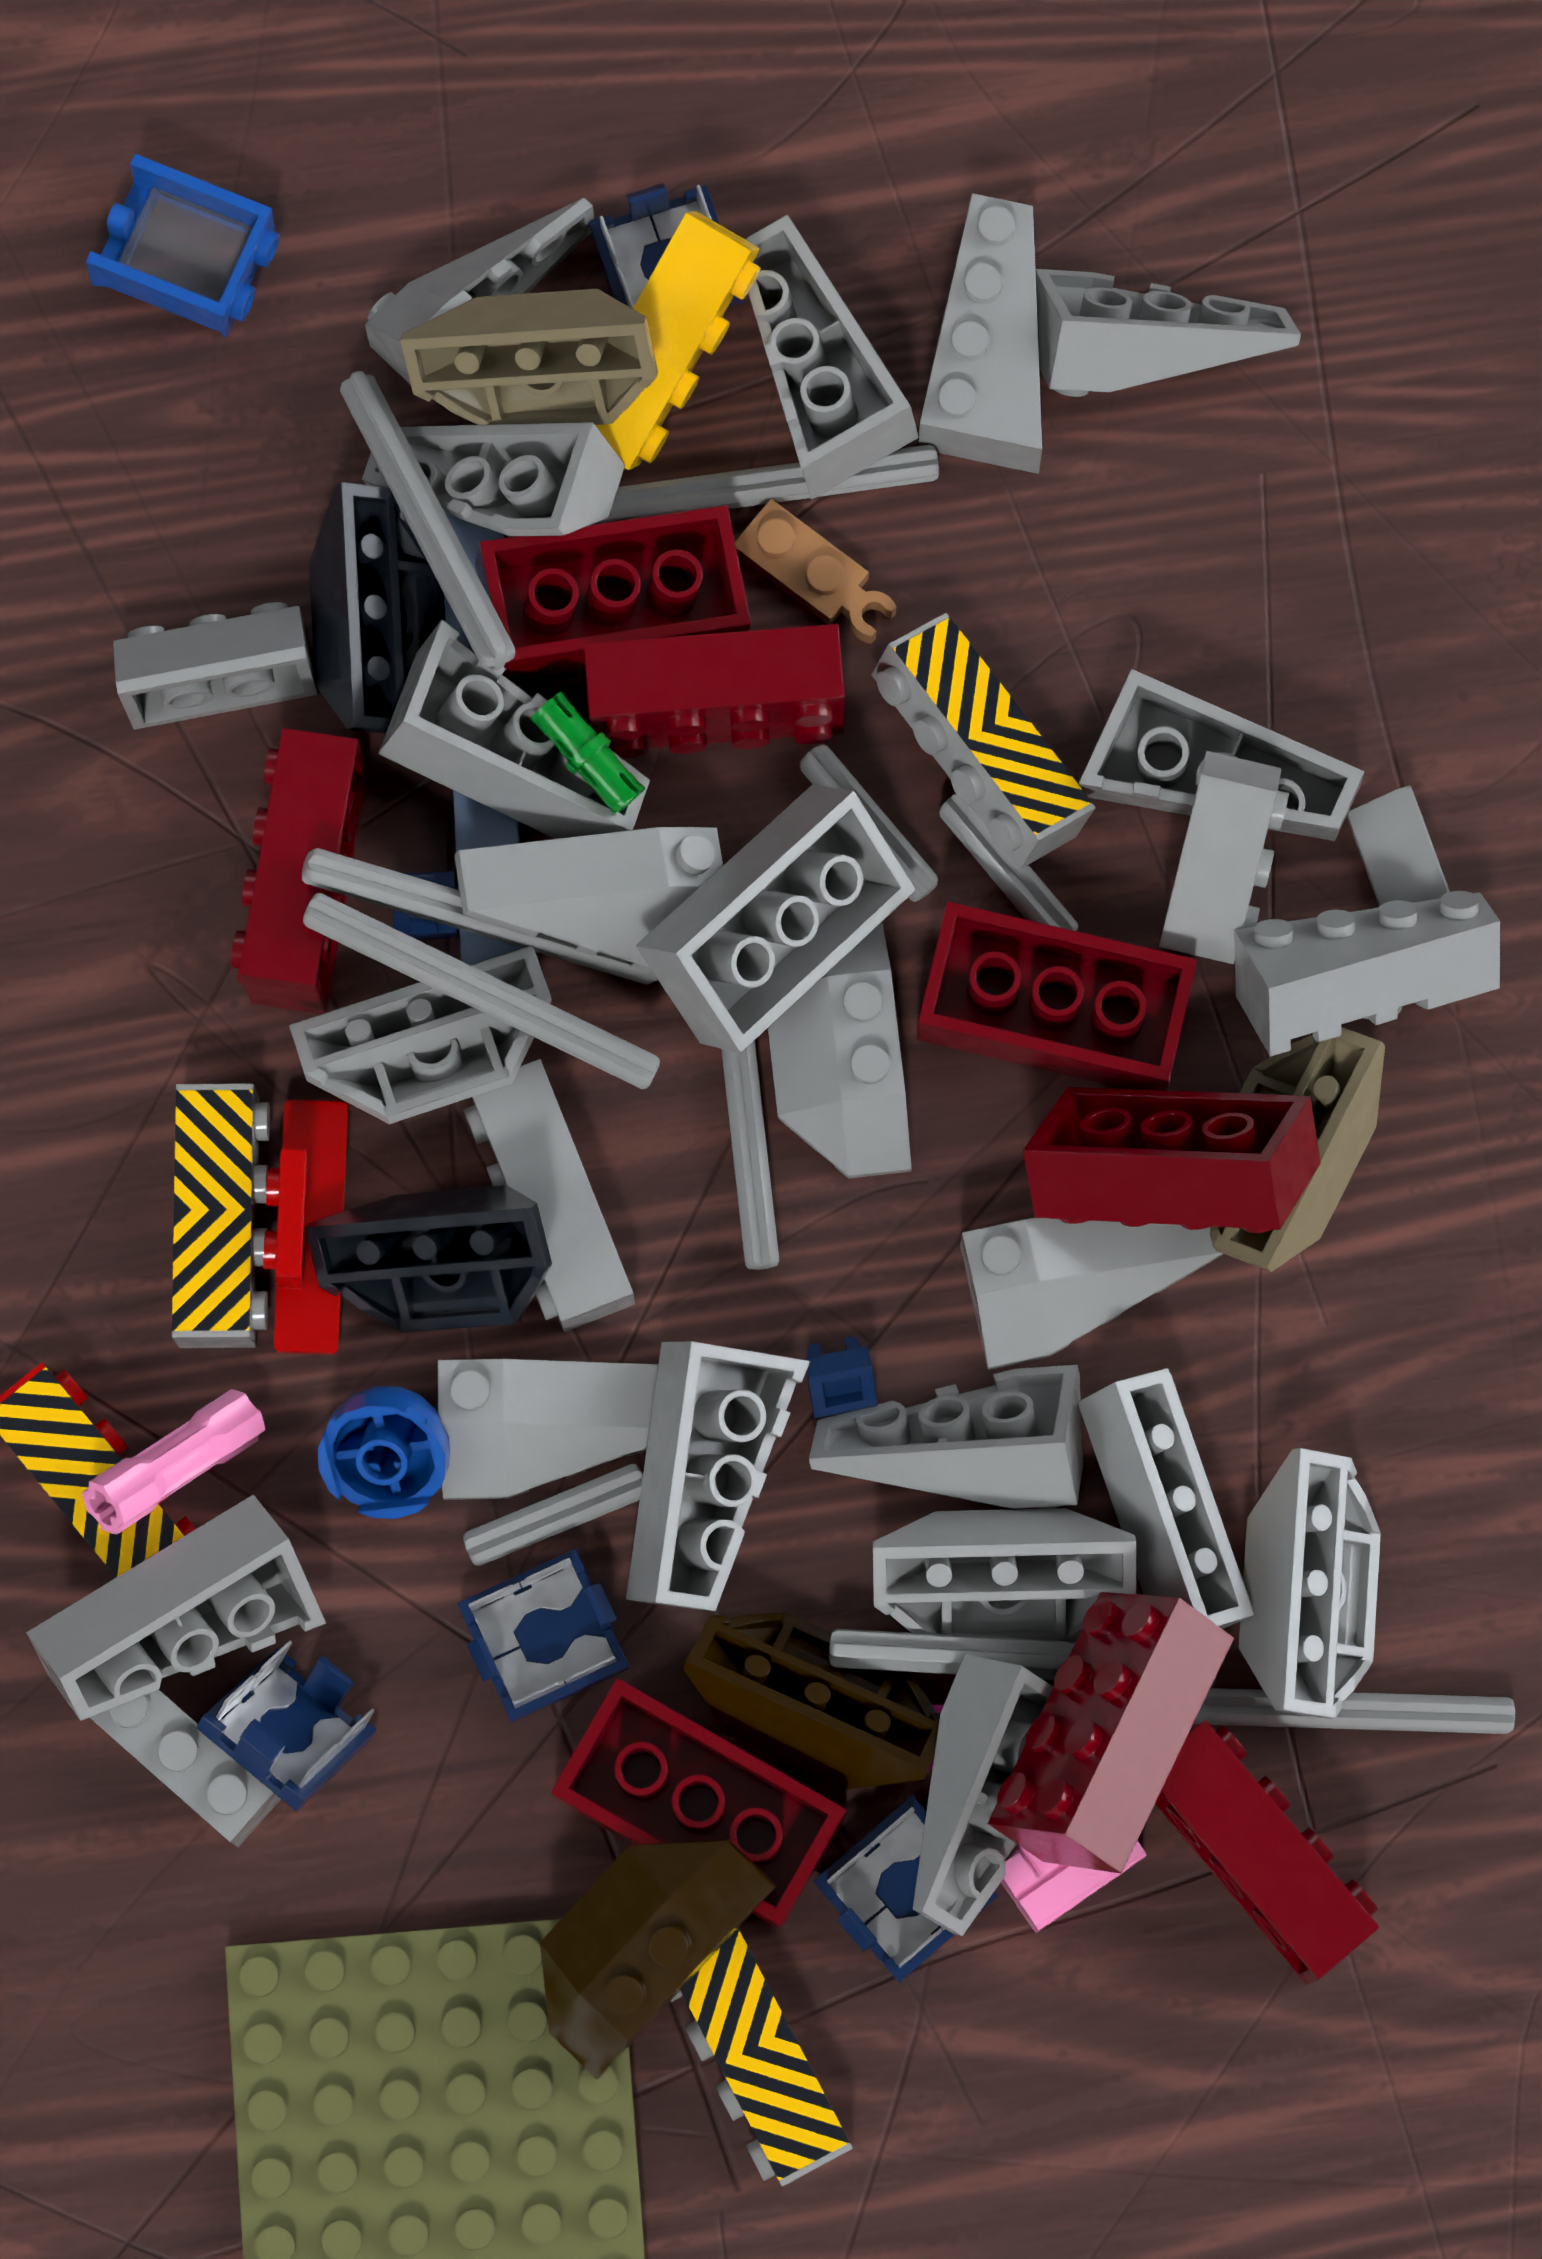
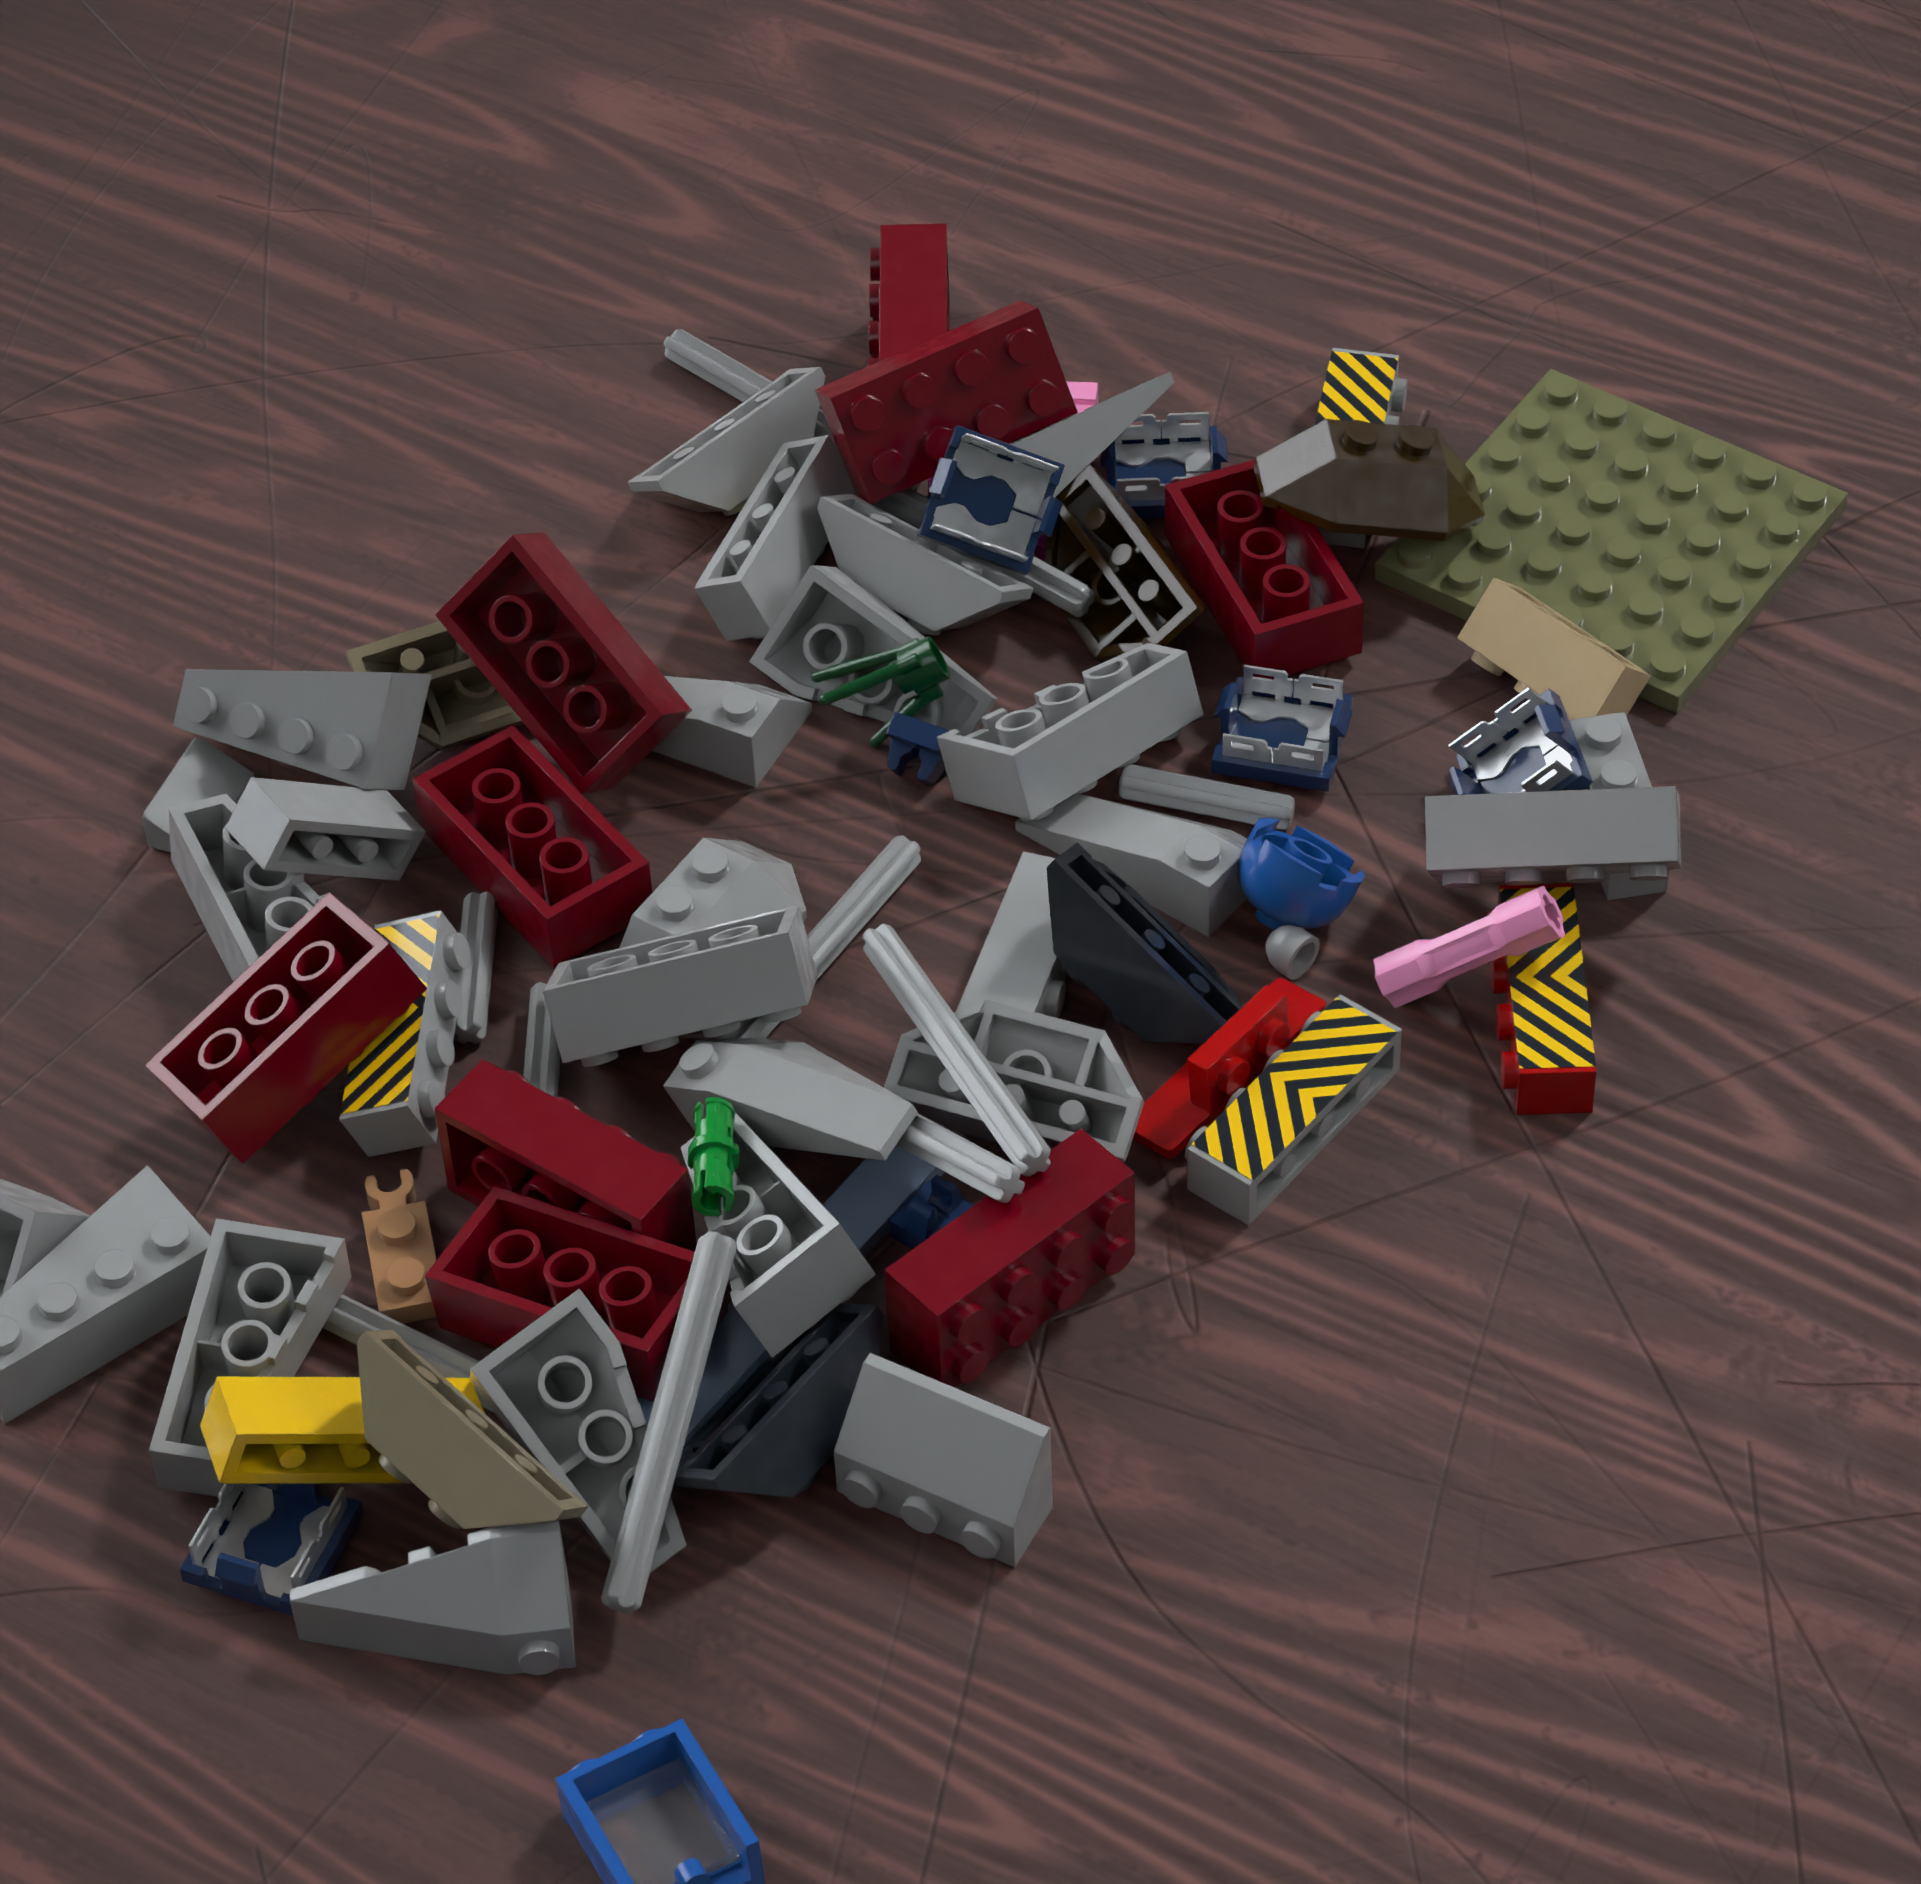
camera: 140 degrees left, 30 degrees down
none -> dark red brick [145,892,428,1164]
none -> dark green plant [811,636,950,747]
none -> piece [917,425,1065,575]
none -> light grey hinge [1266,925,1320,980]
none -> tan brick [1457,578,1651,720]

